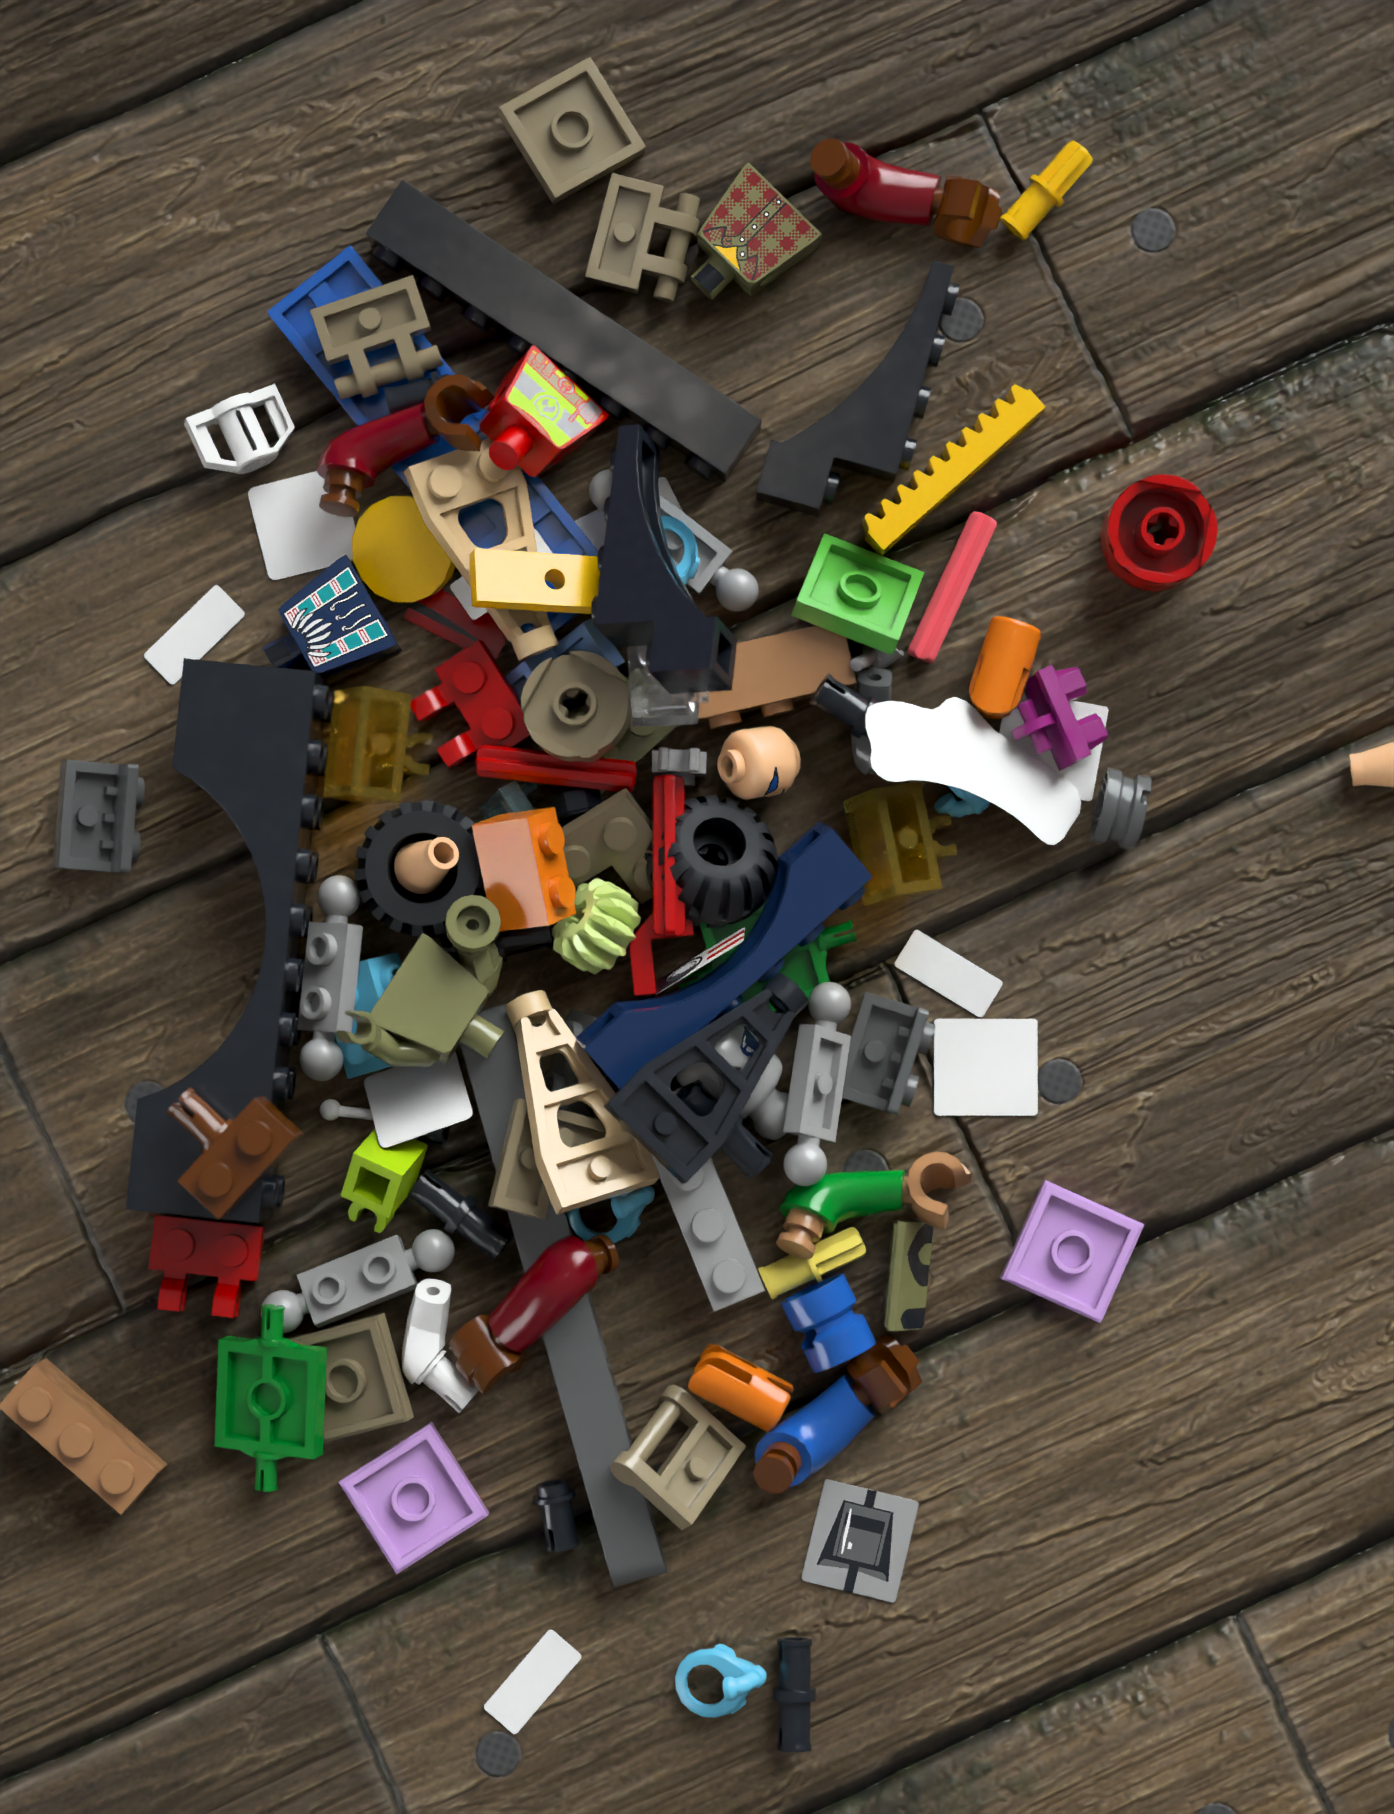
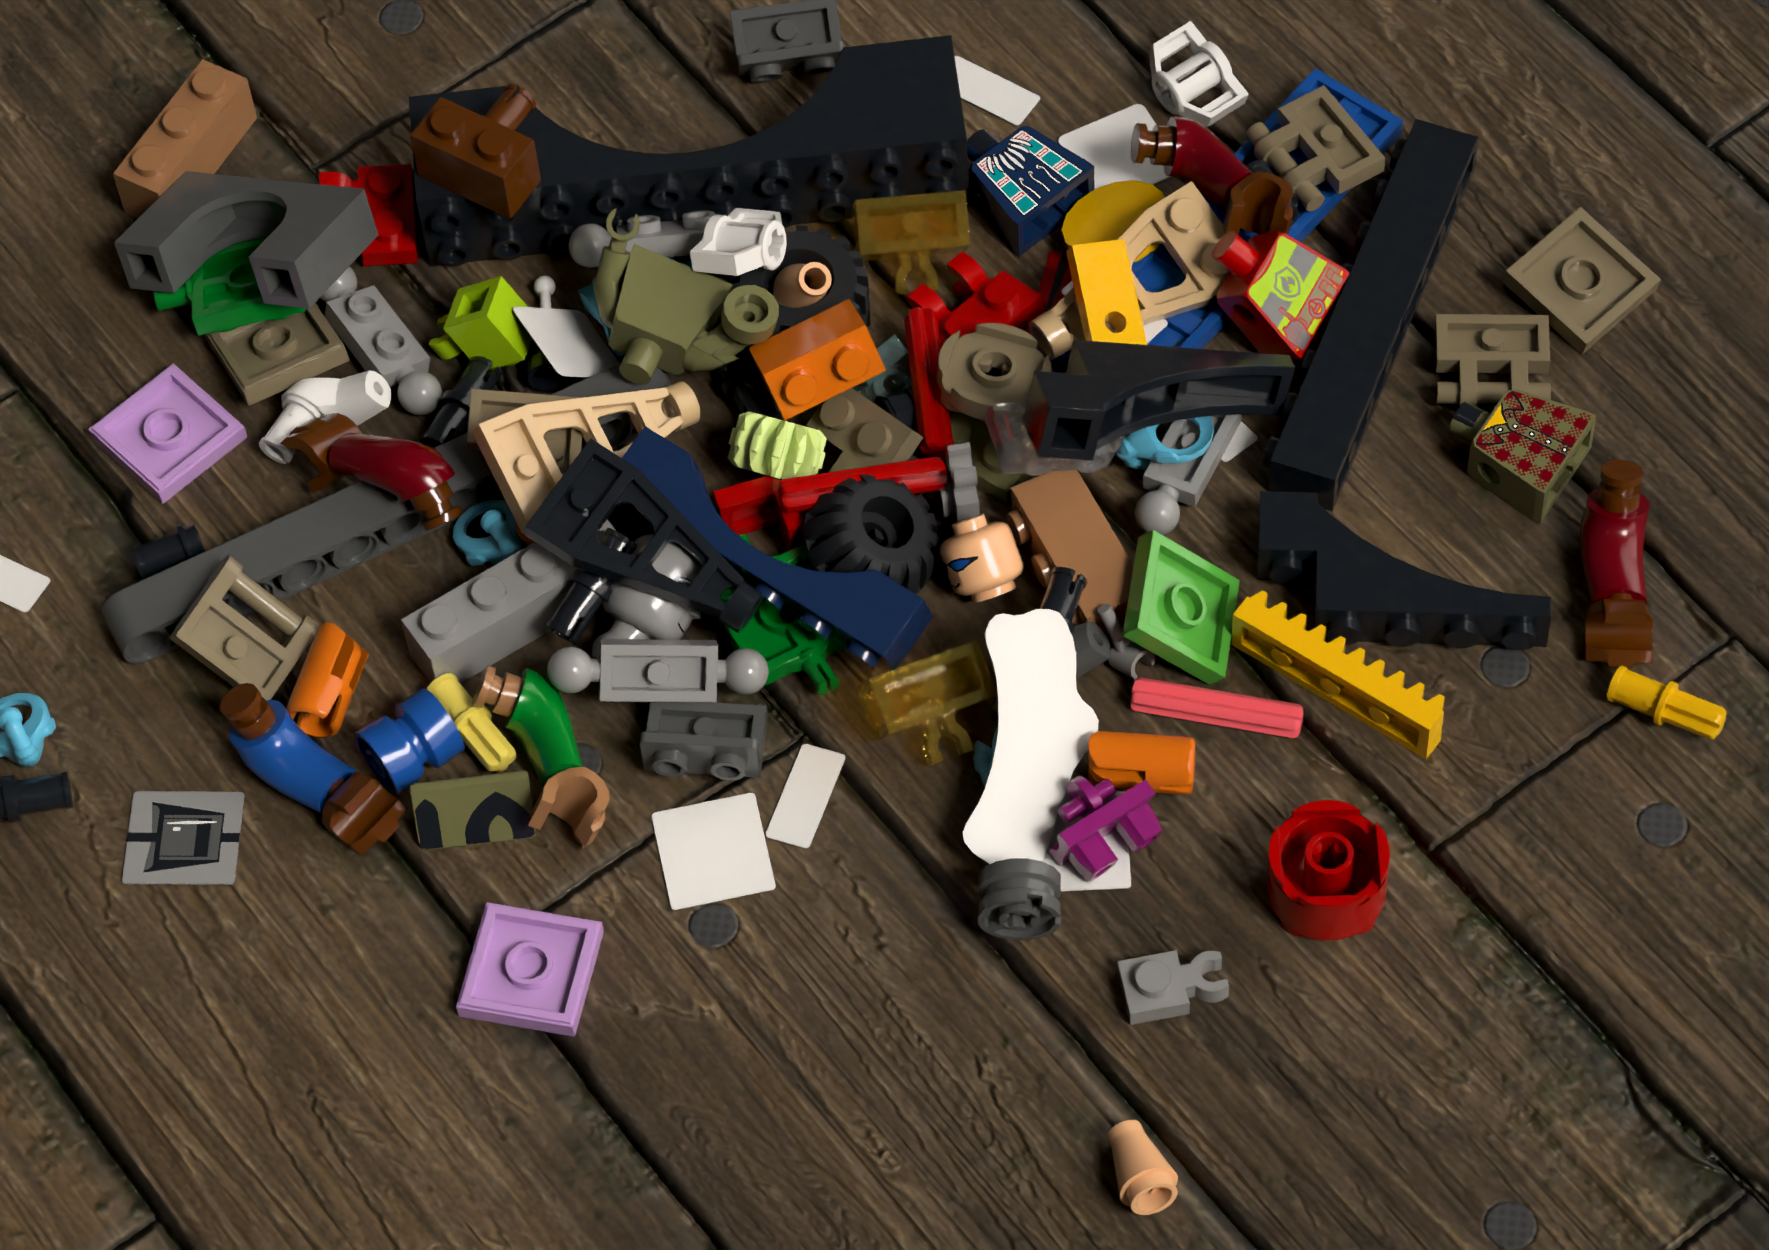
camera: 80 degrees right, 30 degrees down
sticker [656,927,745,994] -> none
none -> dark grey arch [114,171,378,309]
none -> white piece [690,208,787,276]
none -> light grey plate [1117,950,1229,1025]

